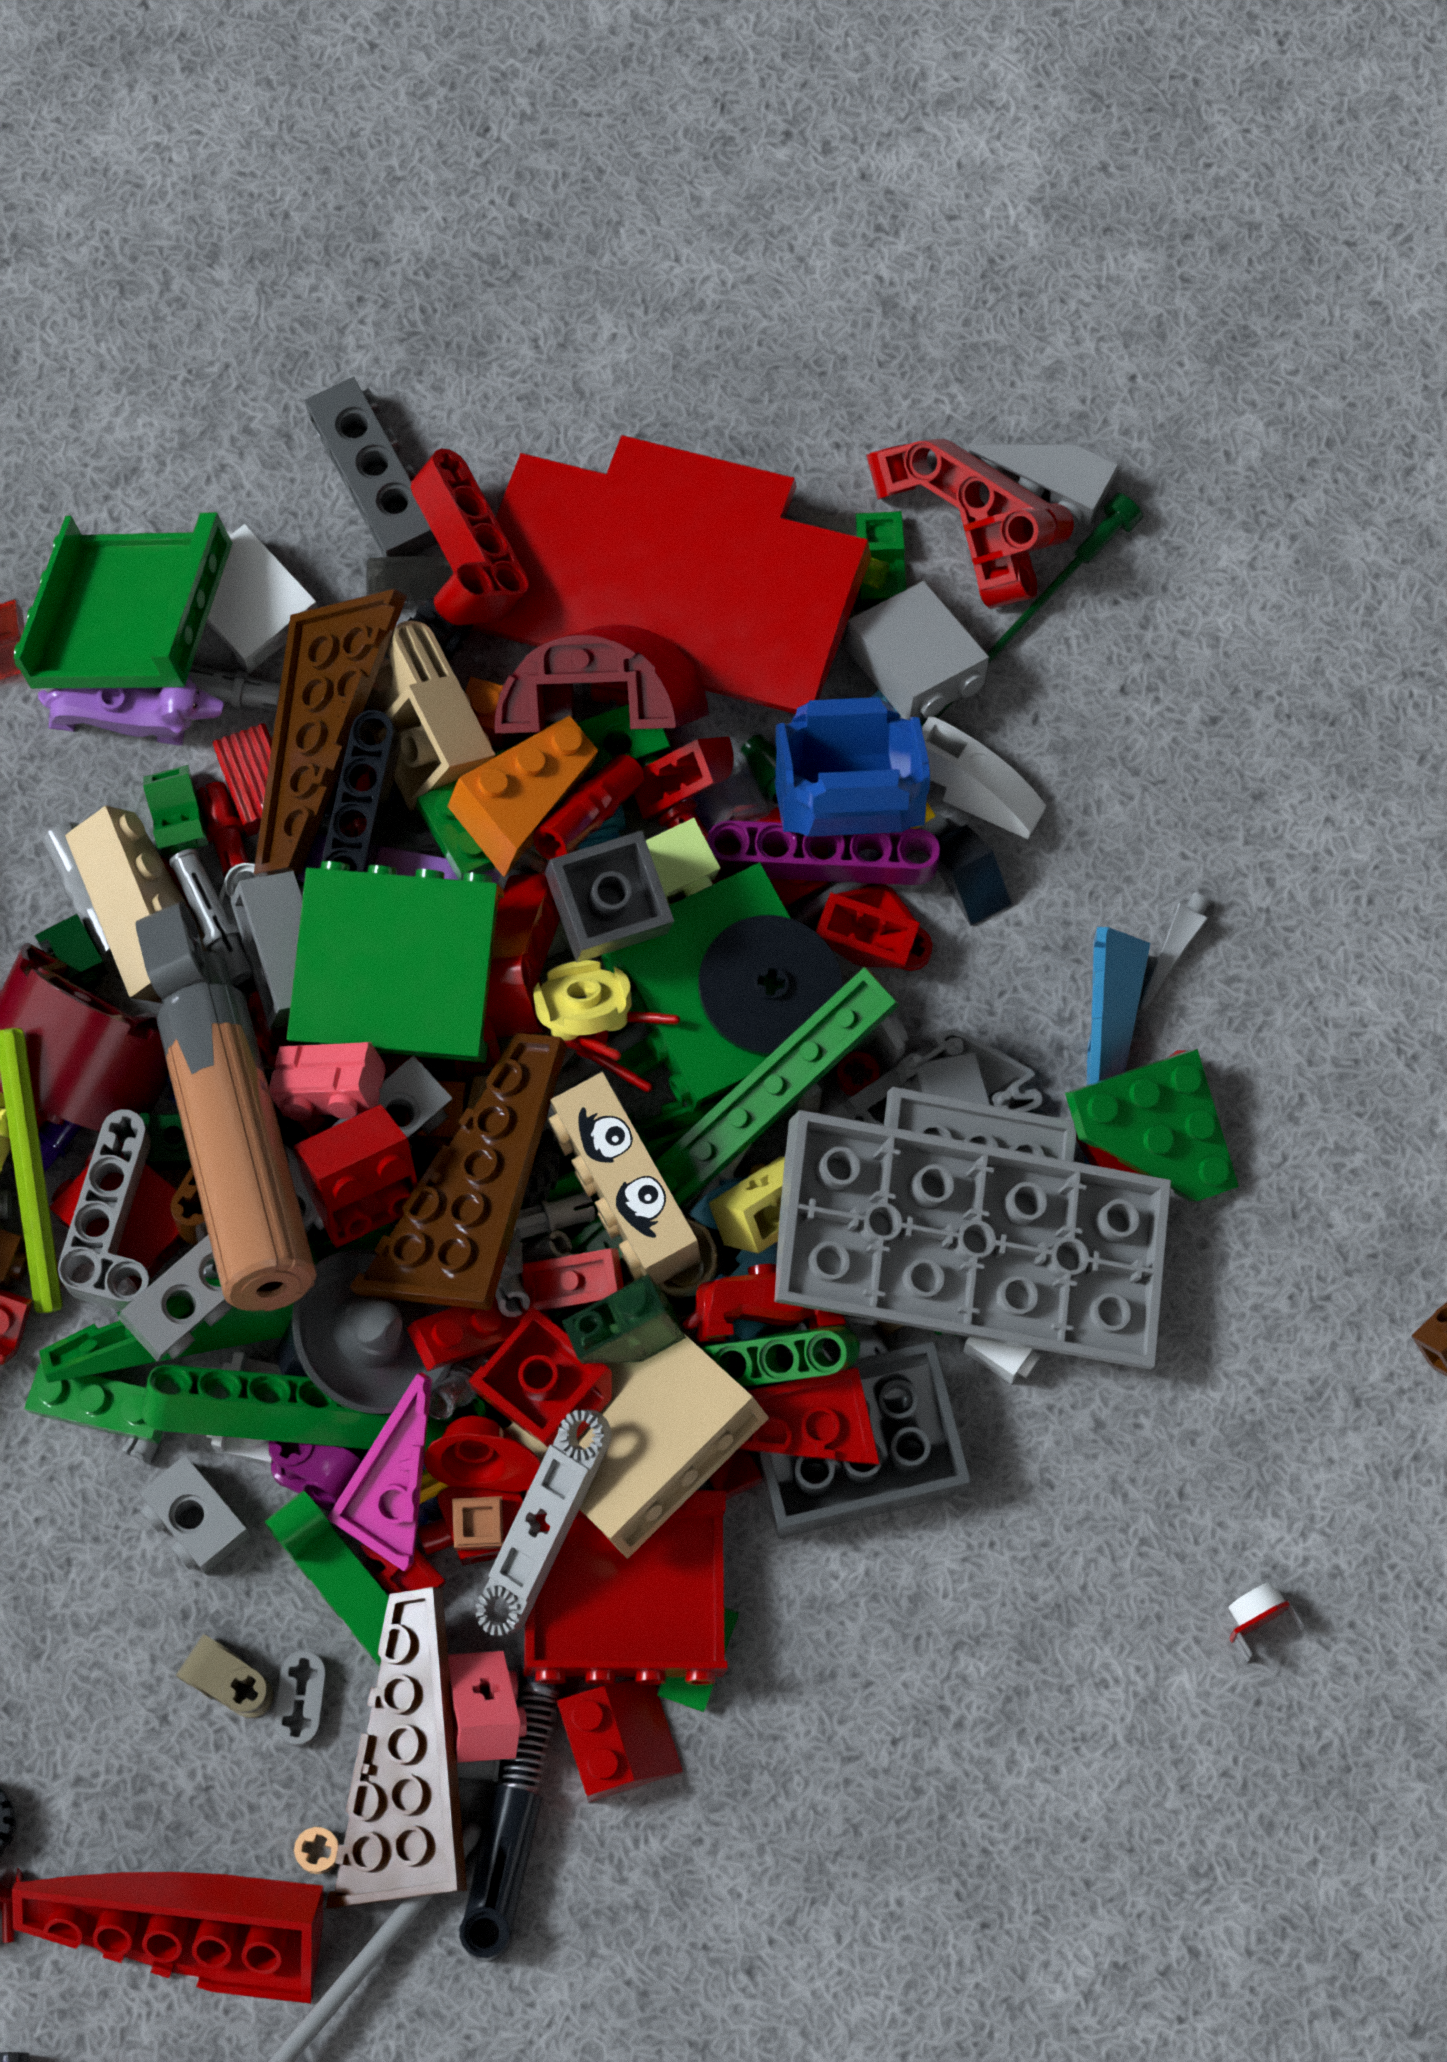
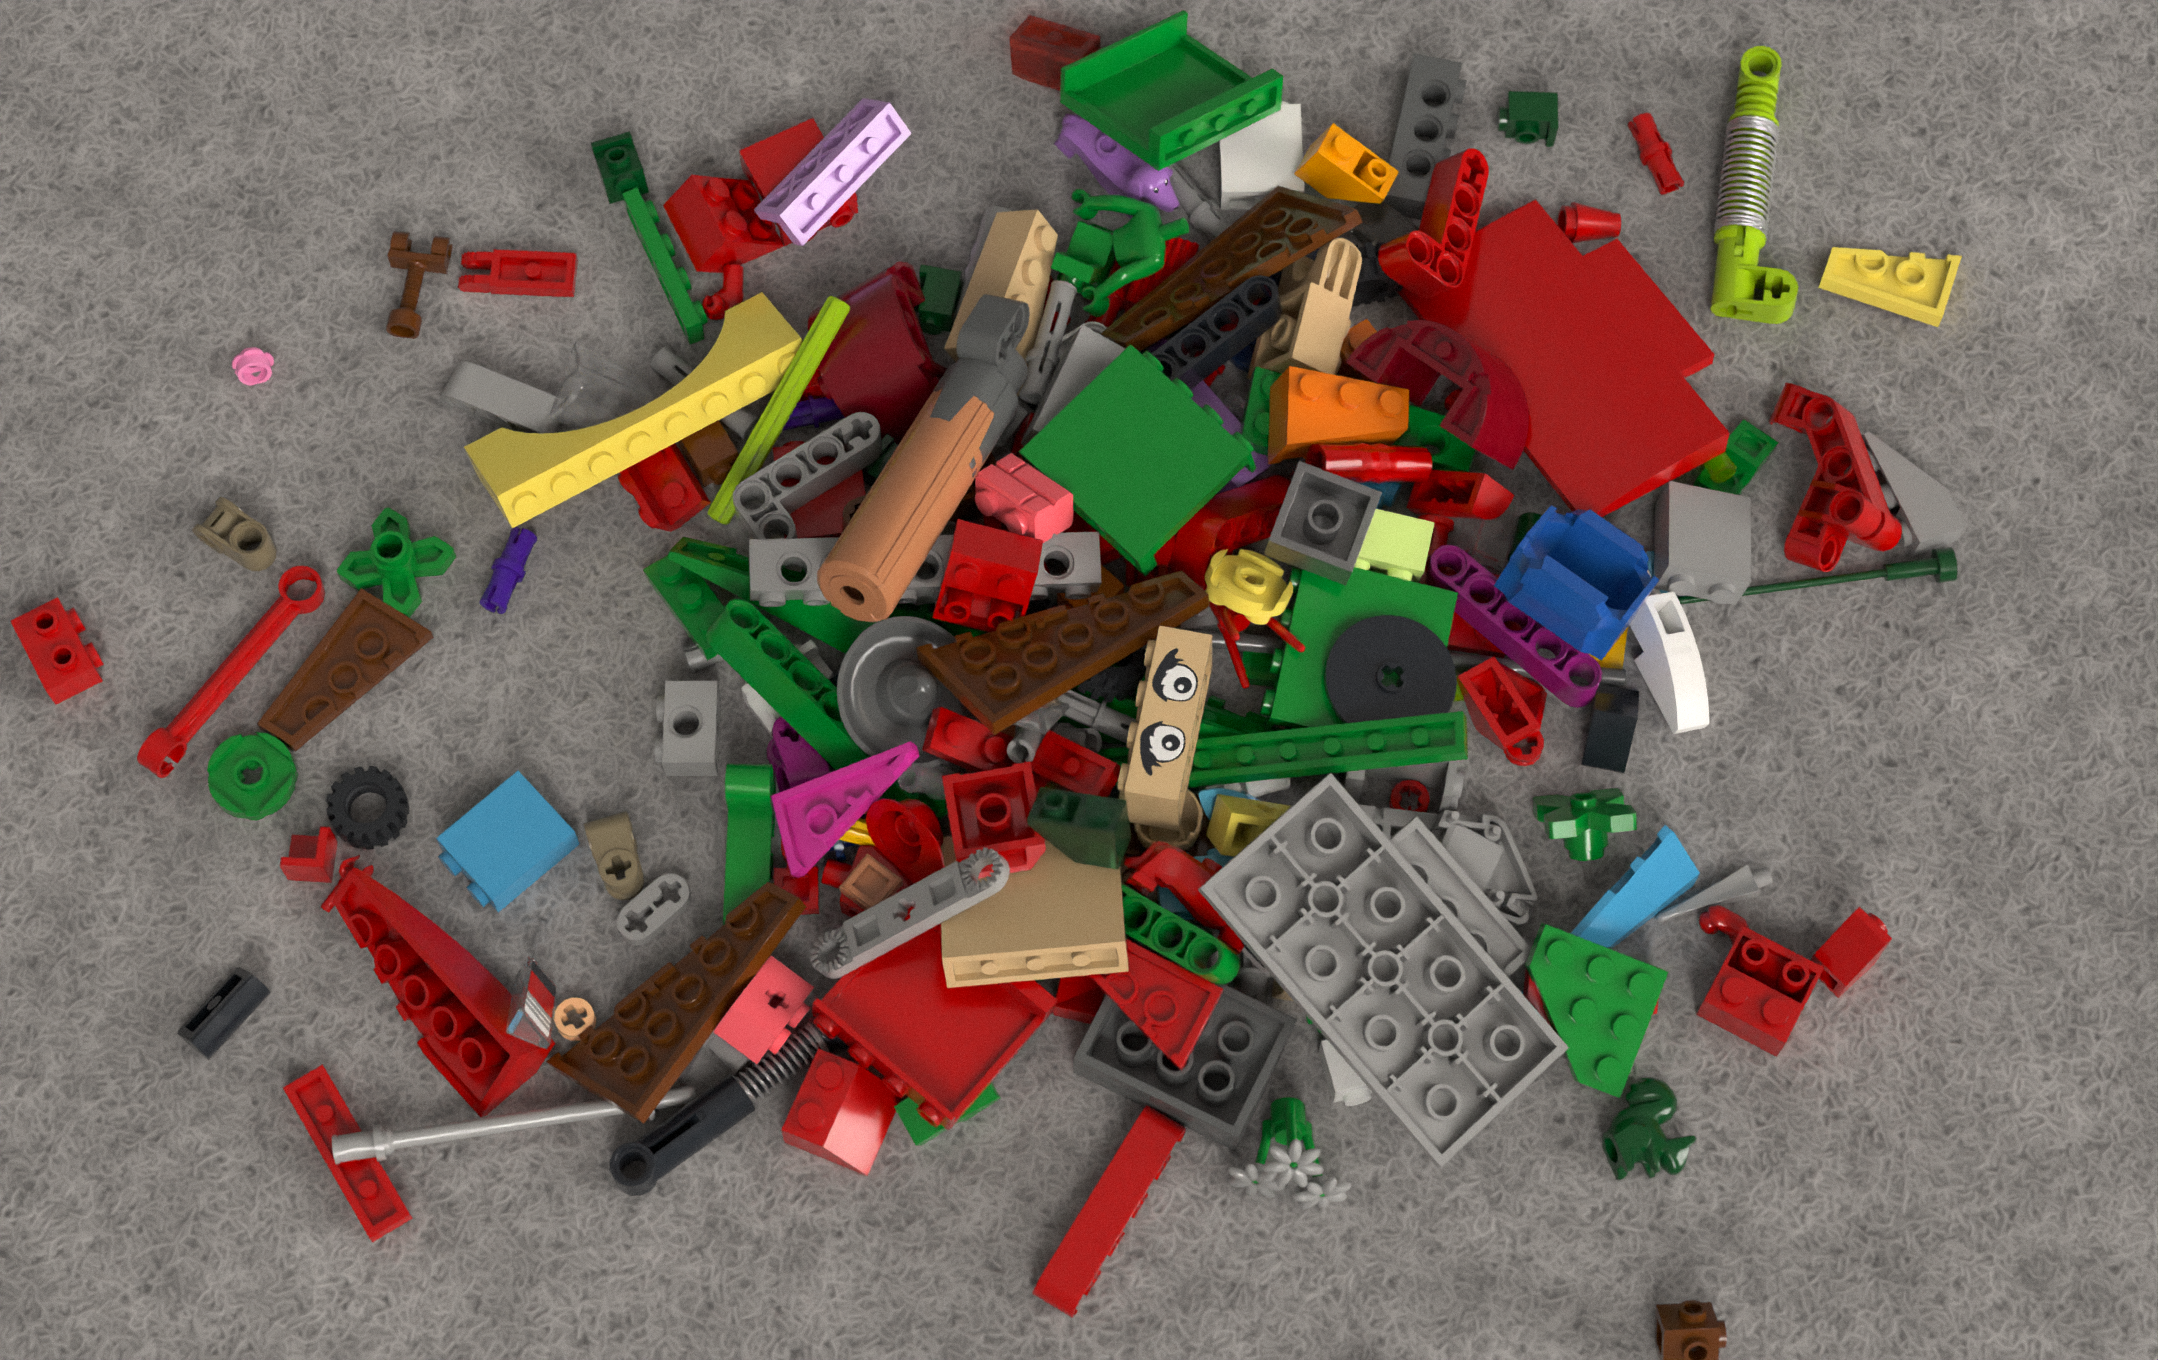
camera: 40 degrees right, 5 degrees down
none -> dark azure brick [436,771,579,912]
none -> slope [505,956,559,1049]
none -> red beam [1032,1105,1187,1318]
none -> green piece [1071,189,1189,317]
none -> light grey plant [1228,1097,1351,1210]
none -> light orange slope [1294,123,1399,204]
none -> dark green brick [1497,91,1558,147]
none -> green plant [1532,788,1637,861]
none -> red cone [1557,202,1621,243]
none -> dark green animal [1602,1077,1696,1180]
none -> red pin [1627,113,1685,195]
none -> red slope [1696,926,1824,1057]
none -> red arm [1698,905,1750,945]
none -> lime piece [1711,46,1798,324]
none -> red slope [1810,906,1892,998]
none -> light yellow wing [1818,247,1962,327]

